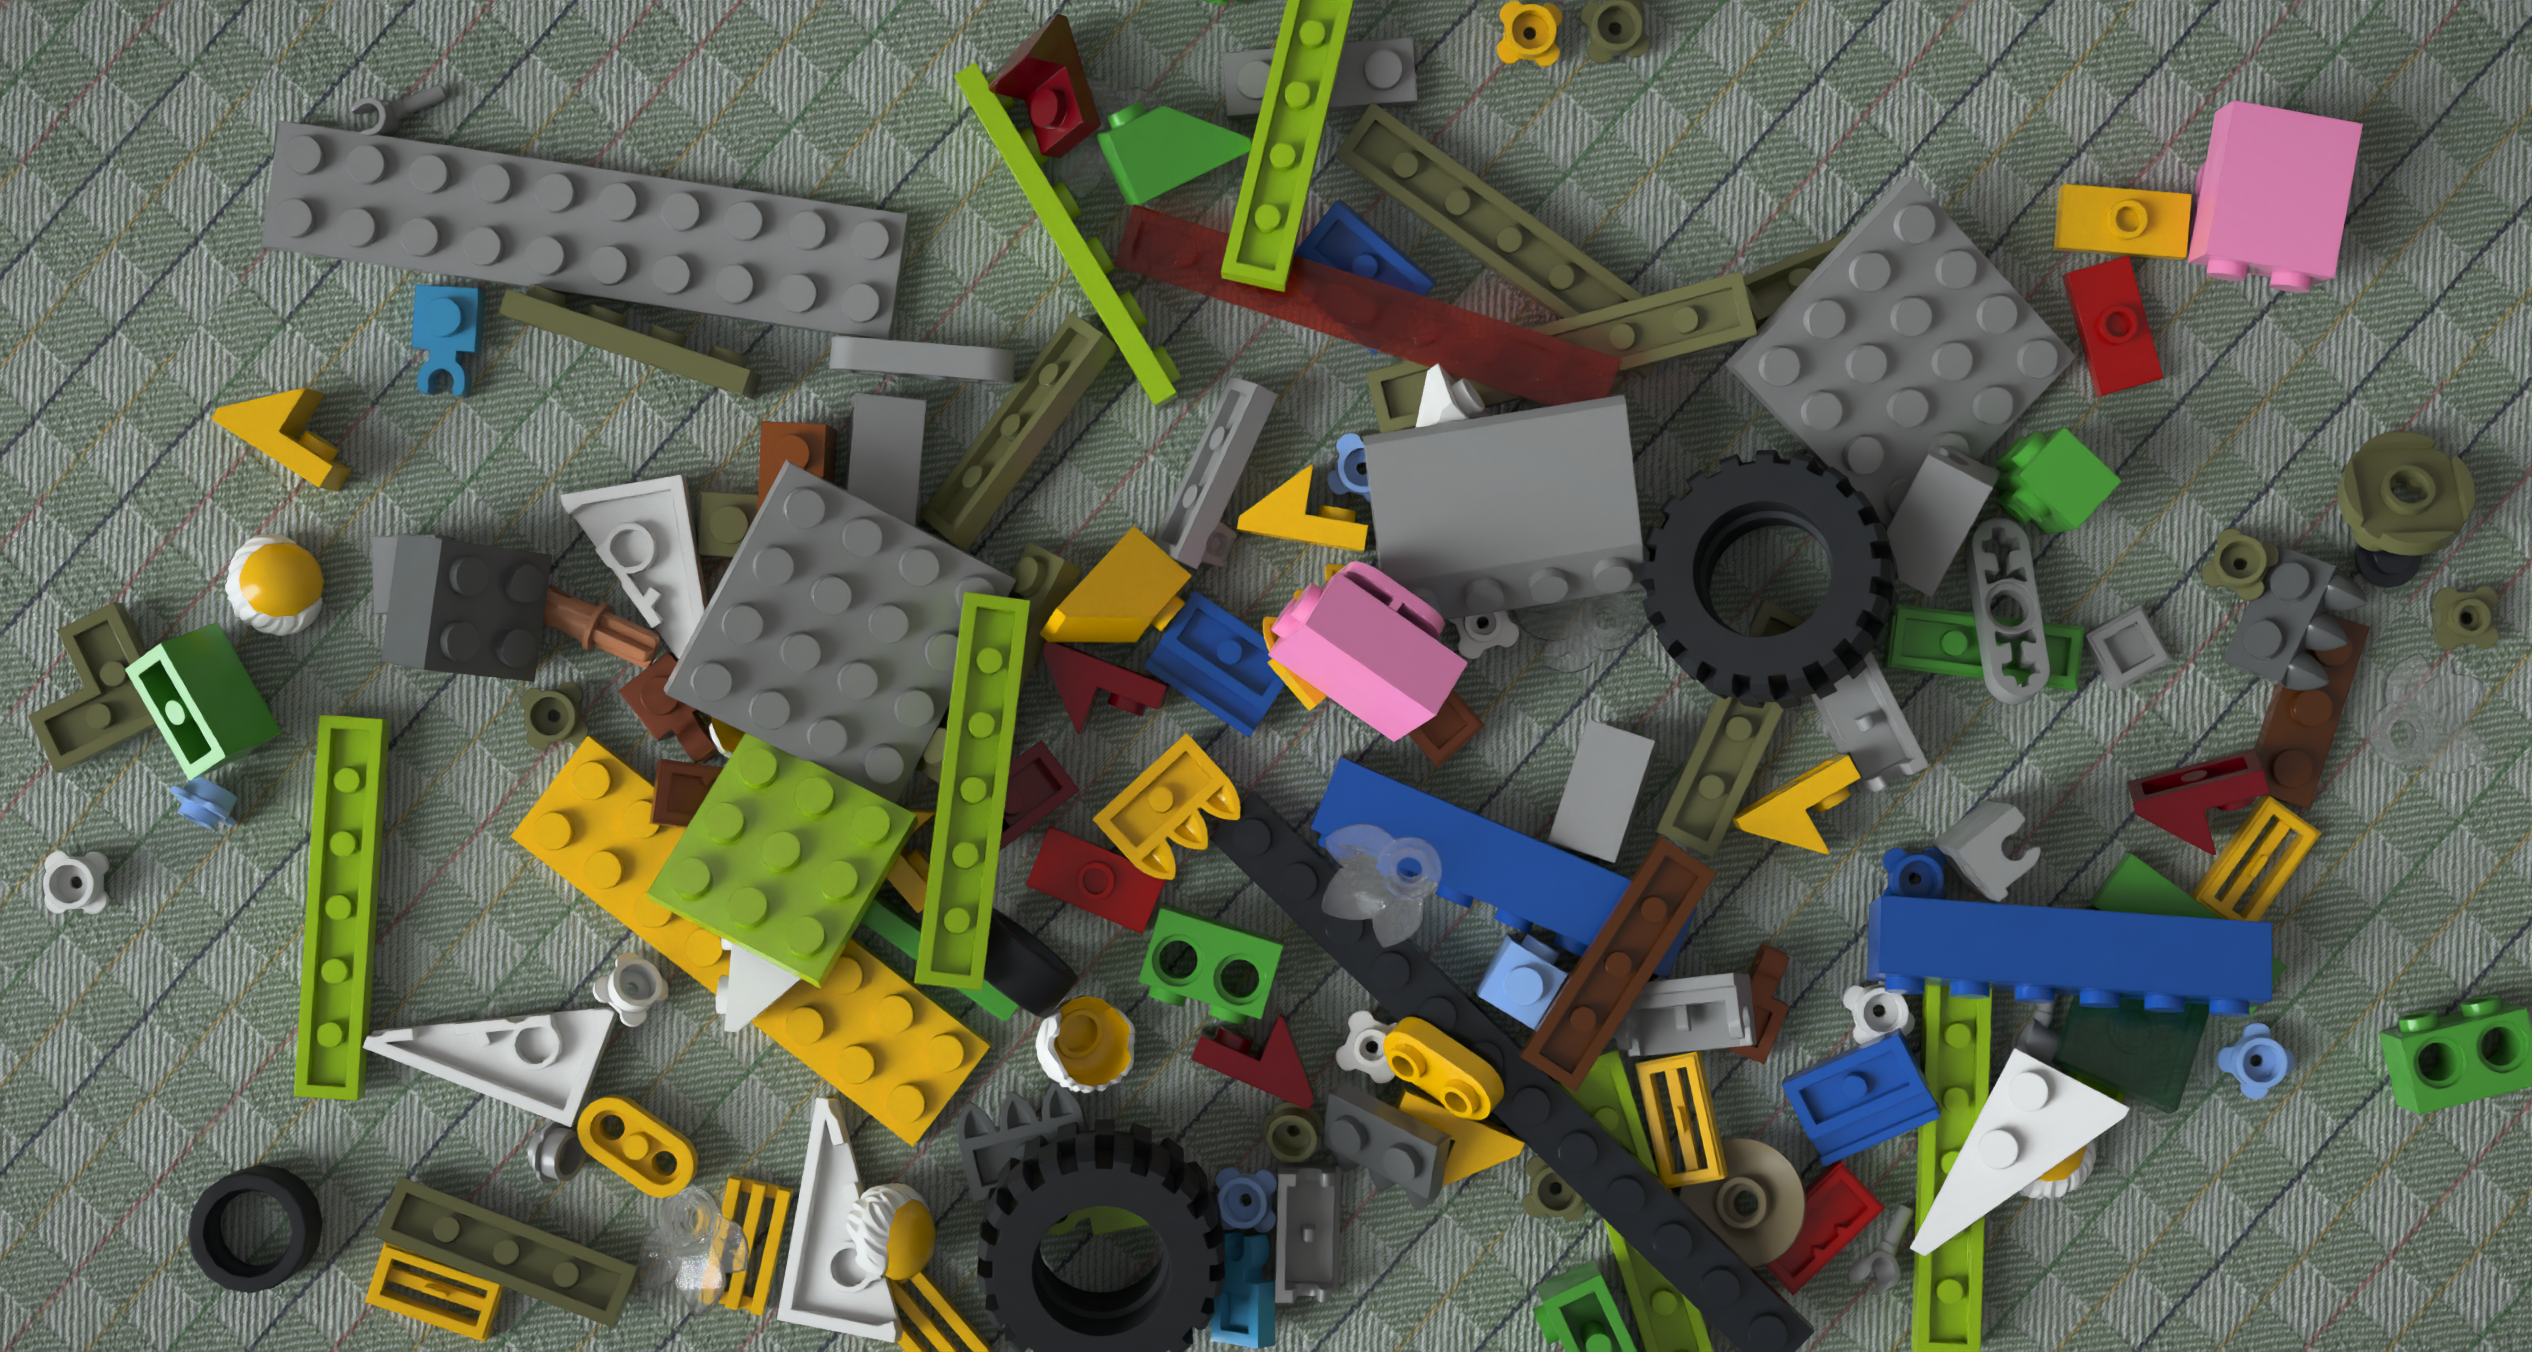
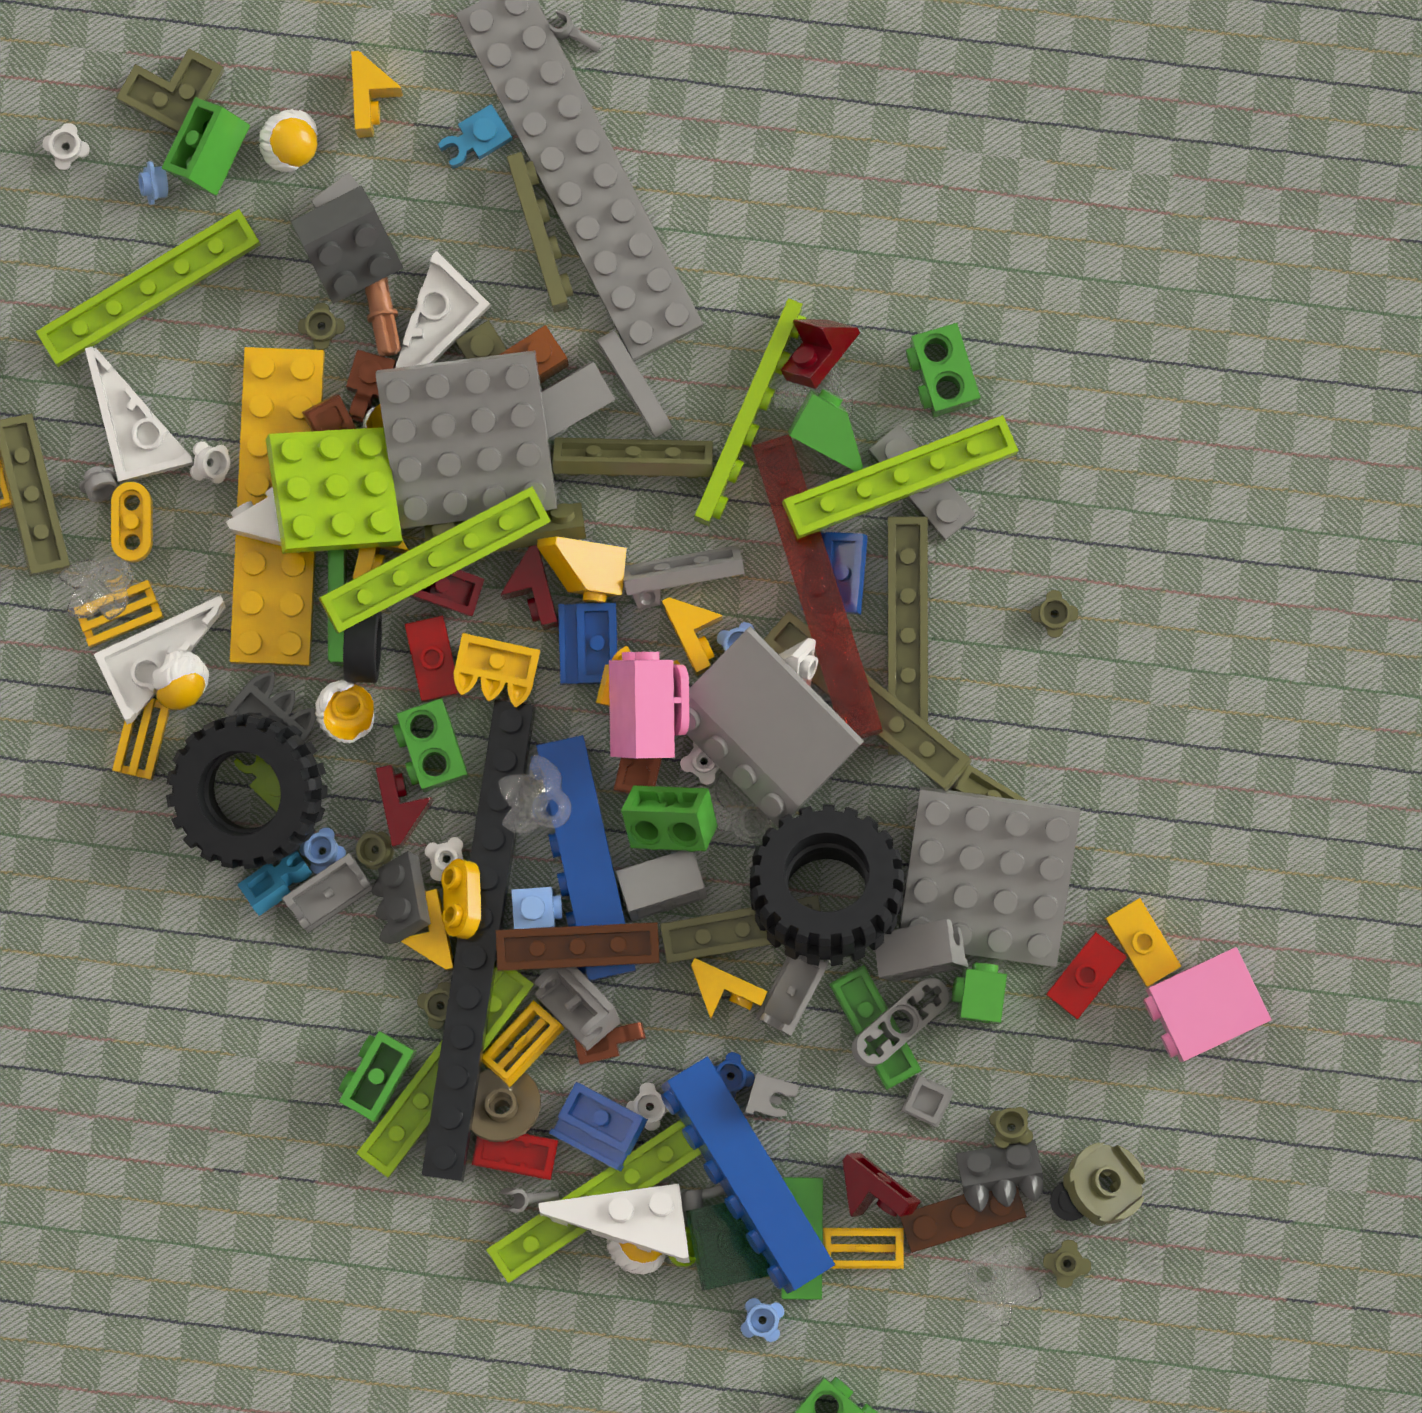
camera: 55 degrees right, 5 degrees down
yellow plate [1496,1,1563,67] -> none
none -> bright green brick [621,785,718,852]

